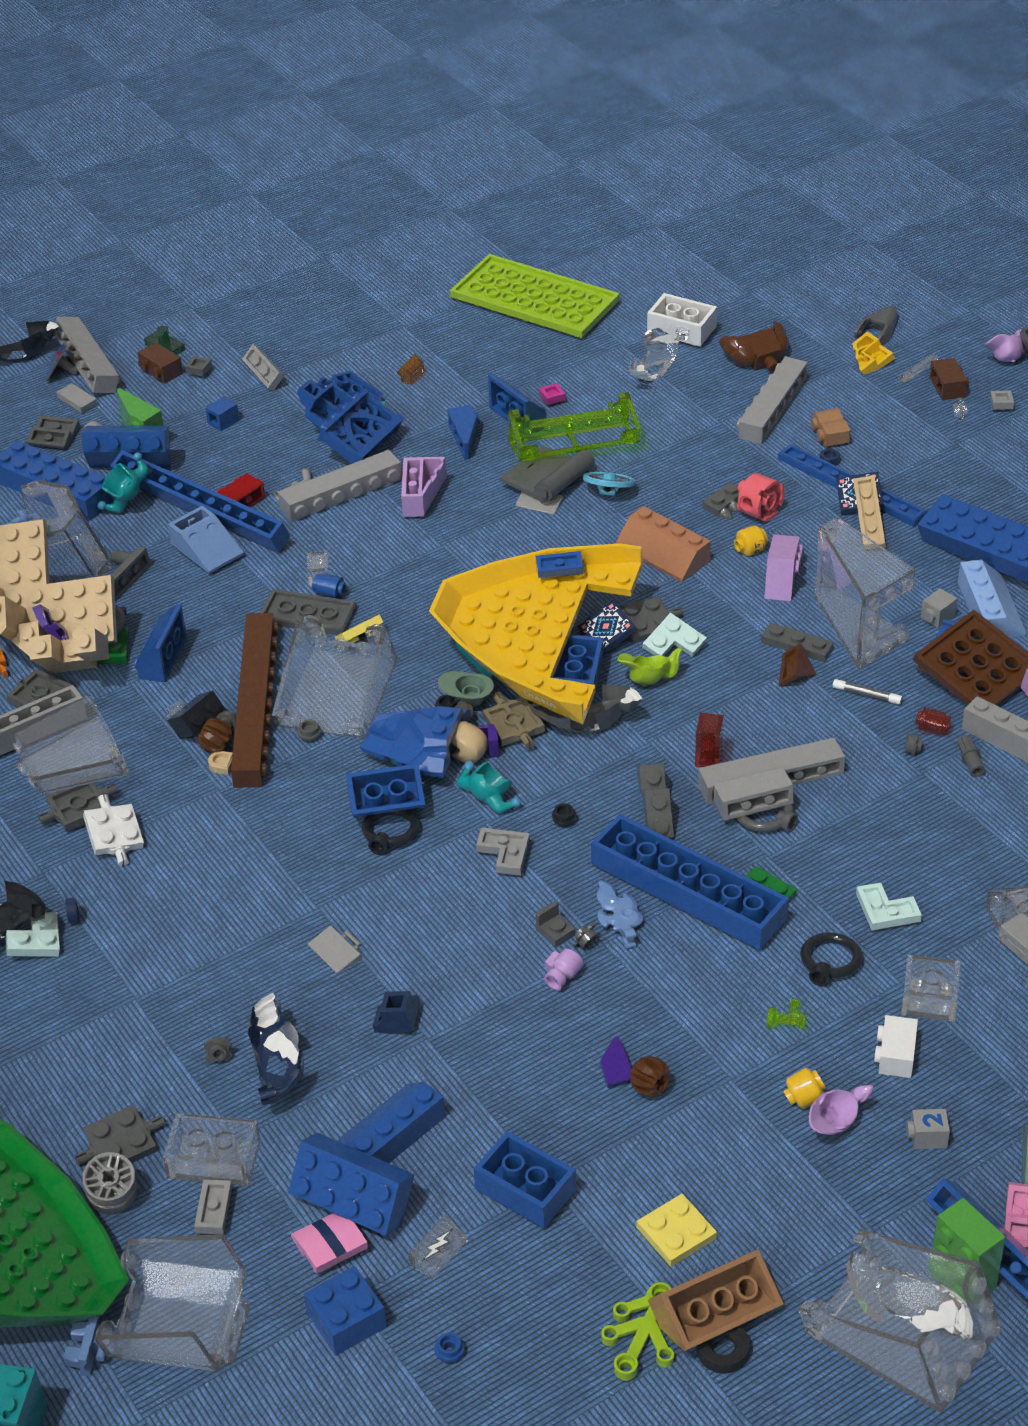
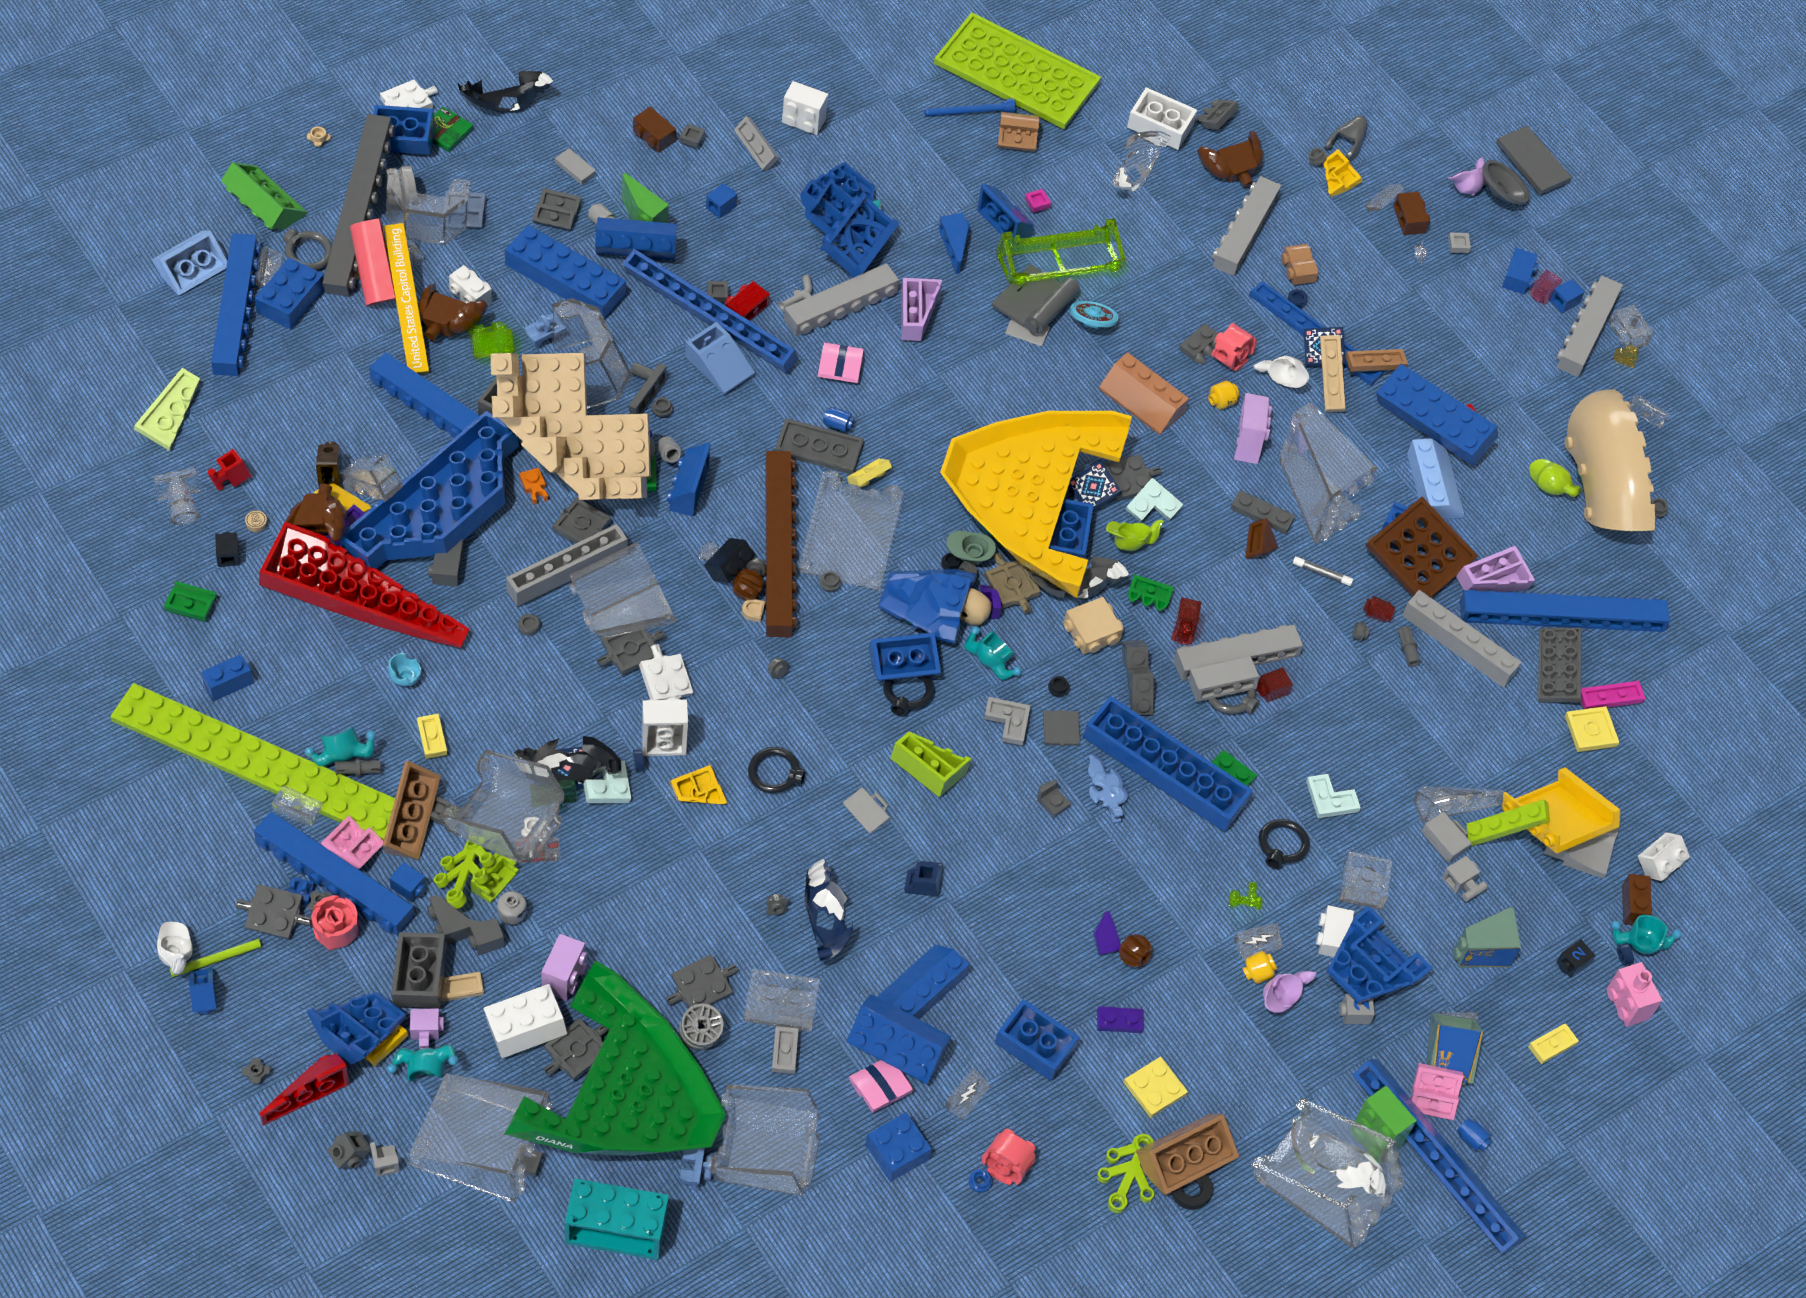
camera: 10 degrees left, 15 degrees up
dark purple slope [32,604,68,640] -> none
dark grey shield [46,343,78,381] -> none
light grey brick [55,317,120,393] -> none
teal piece [97,452,149,513] -> none
clear green tile [144,326,185,355] -> none
clear brick [306,551,330,586] -> none
clear orange piece [397,354,424,385] -> none
blue plate [536,551,583,578] -> none
lavender piece [544,949,584,990] -> none
dark grey plate [573,923,598,949] -> none
light grey brick [921,588,958,628] -> none
none -> white brick [642,698,688,756]
none -> dark grey plate [652,397,672,417]
none -> light grey brick [656,436,681,463]
none -> yellow slope [669,765,727,805]
none -> dark grey plate [708,281,728,302]
none -> black piece [748,747,806,794]
none -> dark grey plate [768,658,788,679]
none -> white brick [782,81,828,135]
none -> bright pink slope [818,343,864,383]
none -> lime wedge [890,731,972,797]
none -> blue piece [924,98,1015,116]
none -> coral brick [982,1129,1036,1185]
none -> medium nougat brick [997,112,1039,152]
none -> dark grey piece [1043,709,1080,747]
none -> tan brick [1063,597,1123,655]
none -> dark purple plate [1097,1006,1143,1033]
none -> green plate [1128,574,1174,612]
none -> dark grey plate [1196,100,1239,130]
none -> clear slope [1234,923,1283,959]
none -> white hair [1253,356,1309,388]
none -> clear red brick [1257,667,1293,703]
none -> dark grey plate [1308,148,1327,165]
none -> blue wedge [1326,906,1433,1003]
none -> medium nougat plate [1345,349,1408,372]

